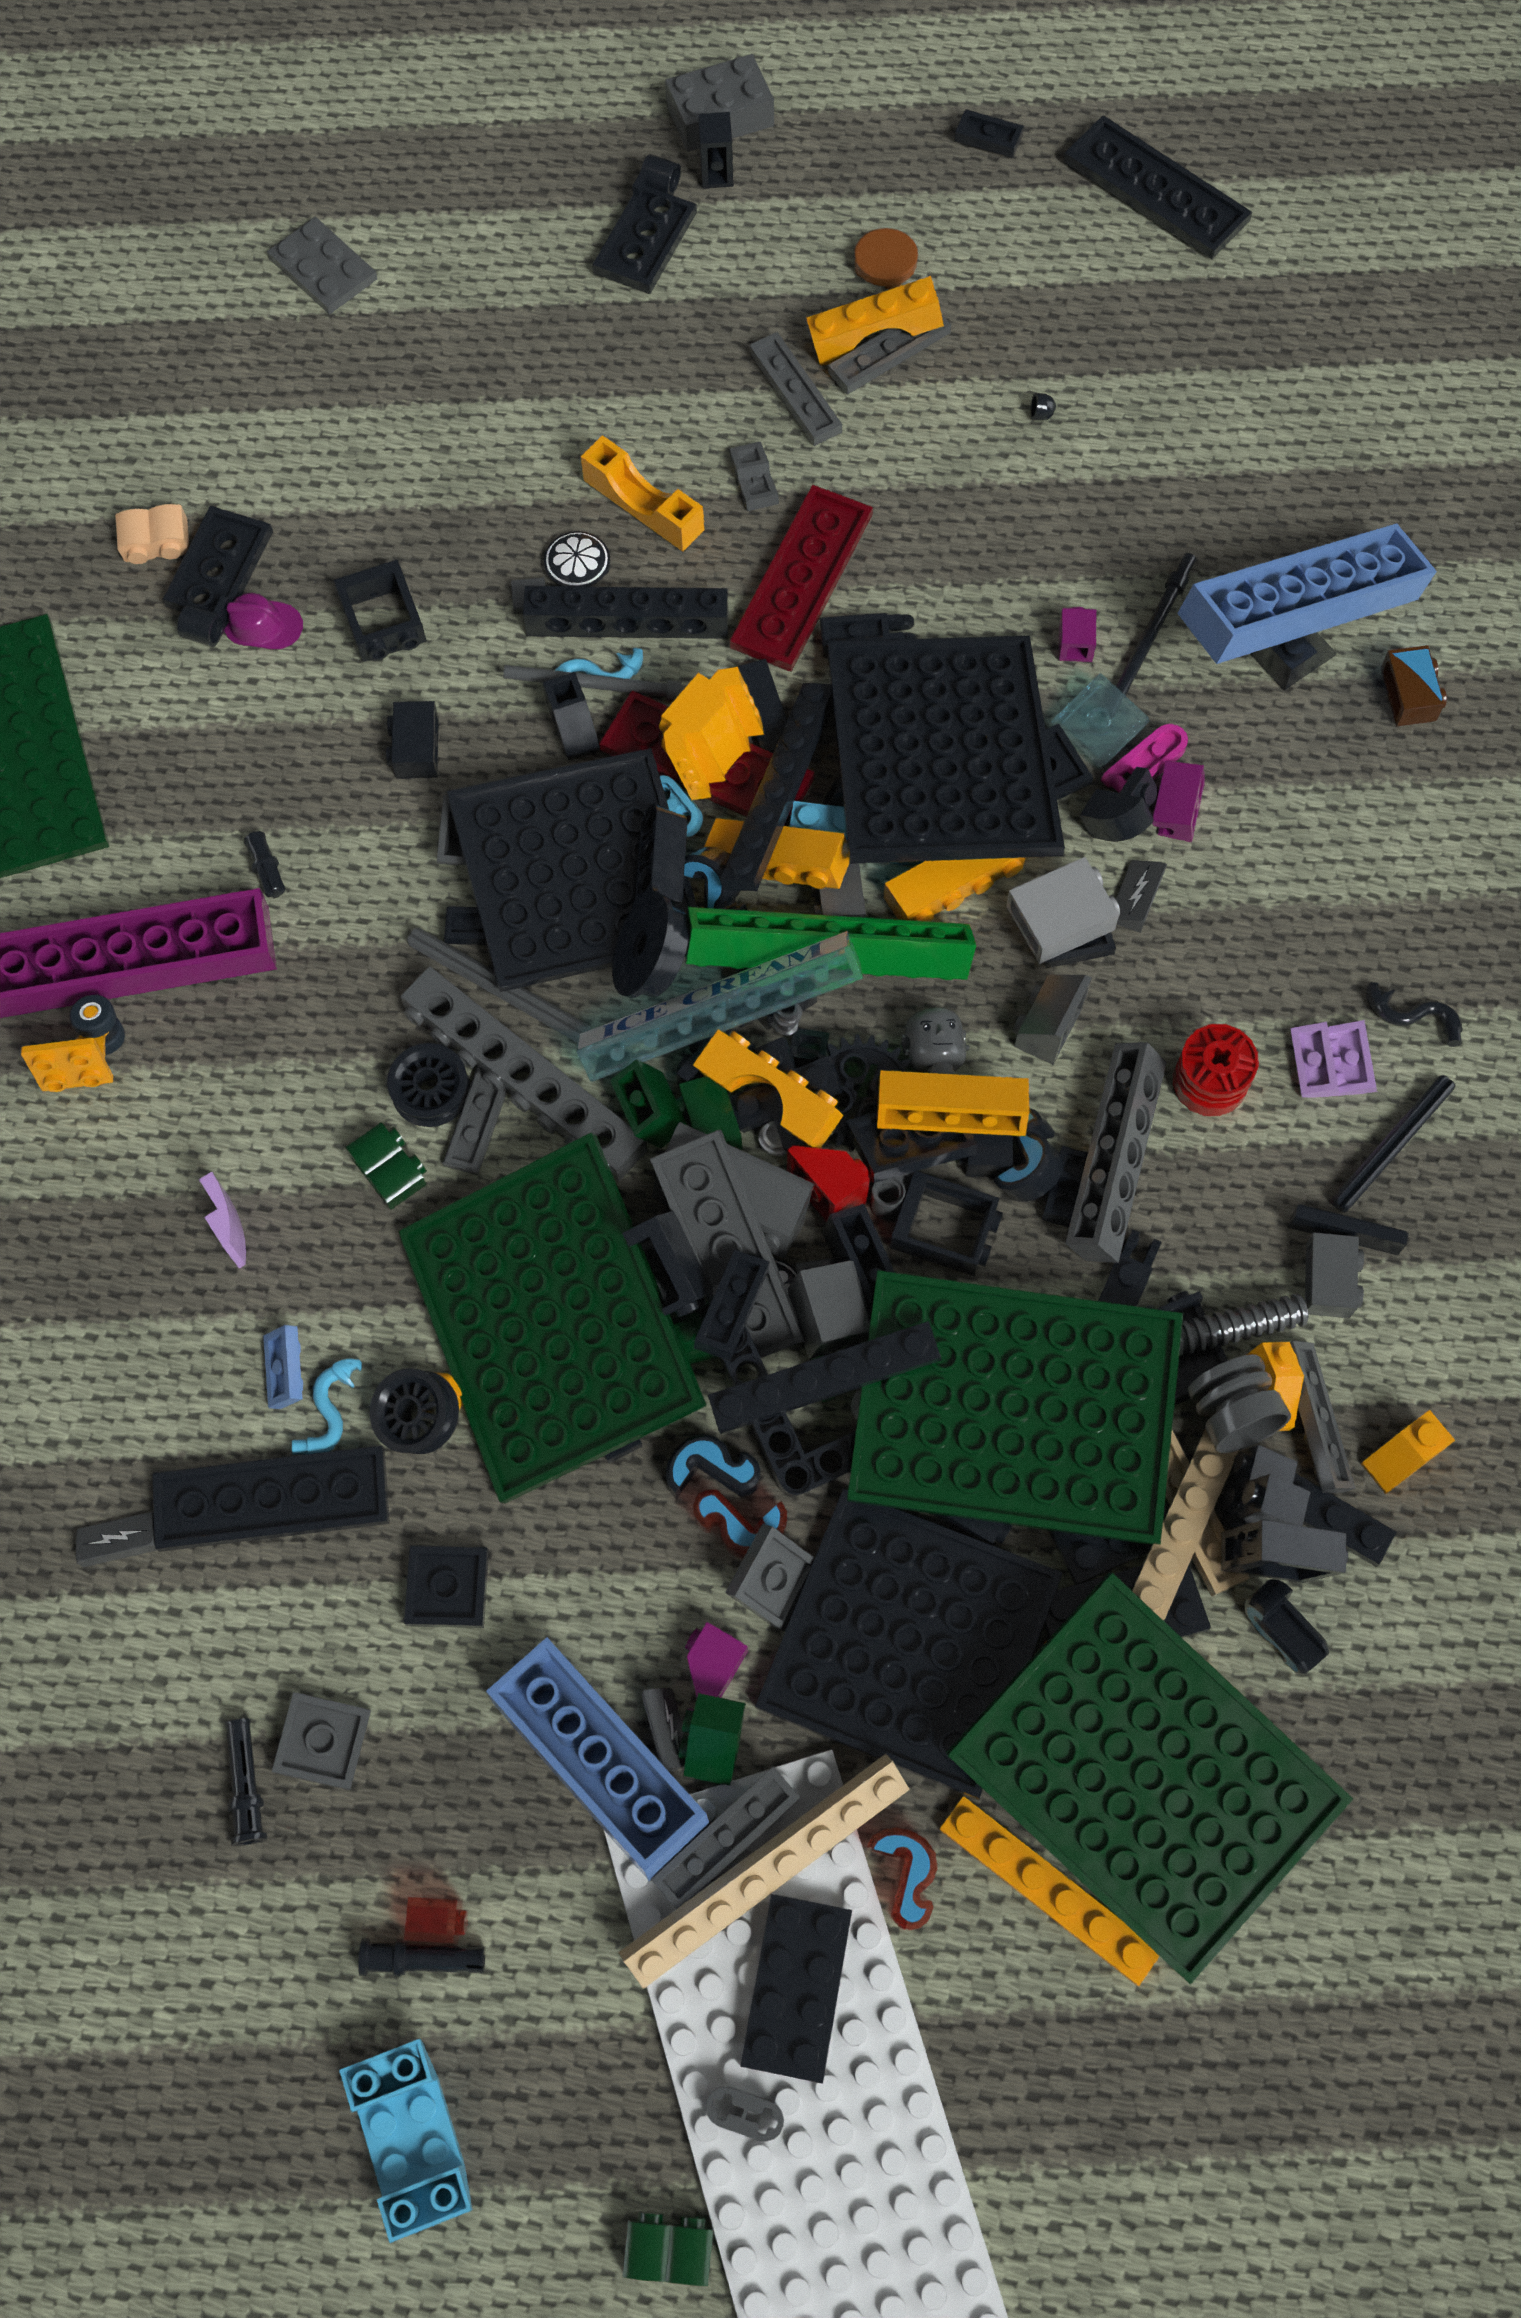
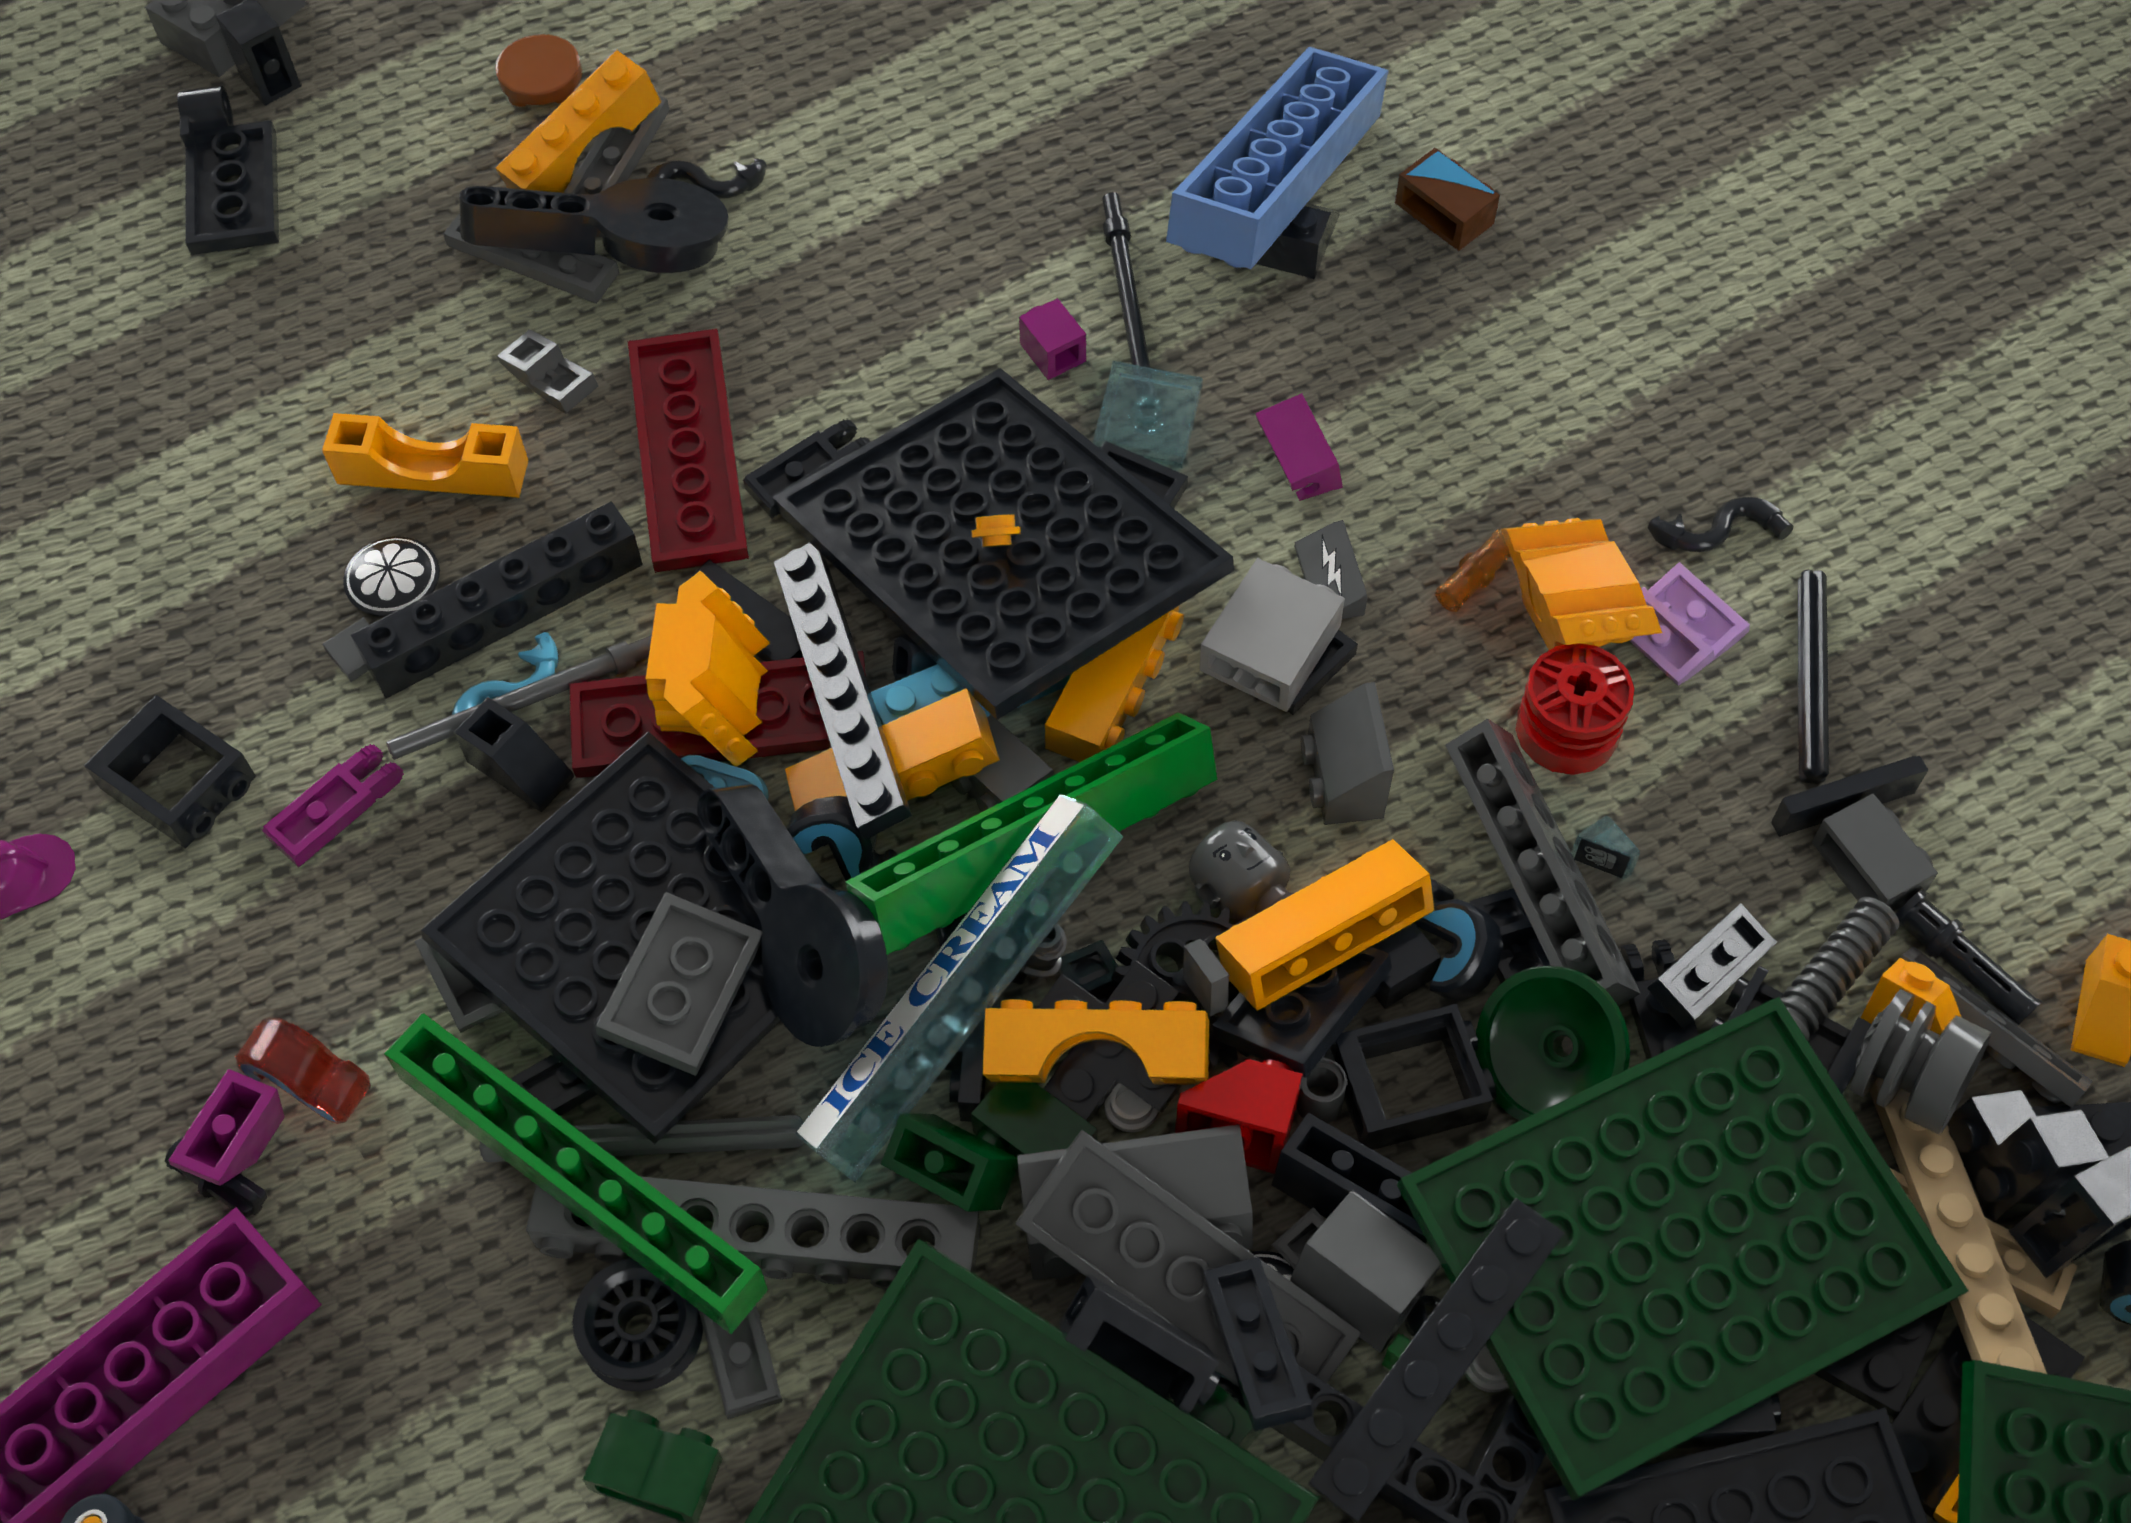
camera: 35 degrees left, 10 degrees down
black brick [386,701,439,779] -> none
black hinge [1030,393,1056,421] -> none
black brick [1079,767,1159,842] -> none
dark pink plate [1101,724,1188,793] -> none
none -> magenta slope [168,1069,285,1186]
none -> clear red animal [235,1018,371,1124]
none -> magenta hinge [262,744,404,868]
none -> green brick [384,1013,768,1334]
none -> black beam [459,178,728,273]
none -> dark grey plate [596,892,763,1076]
none -> black animal [646,159,767,199]
none -> light orange plate [971,515,1021,547]
none -> dark grey tile [1183,939,1229,1016]
none -> clear orange pin [1435,529,1511,612]
none -> dark green dish [1476,966,1630,1121]
none -> light orange slope [1501,518,1662,650]
none -> slope [1571,815,1640,879]
none -> plate [1647,903,1777,1029]
none -> black pin [1896,888,2042,1025]

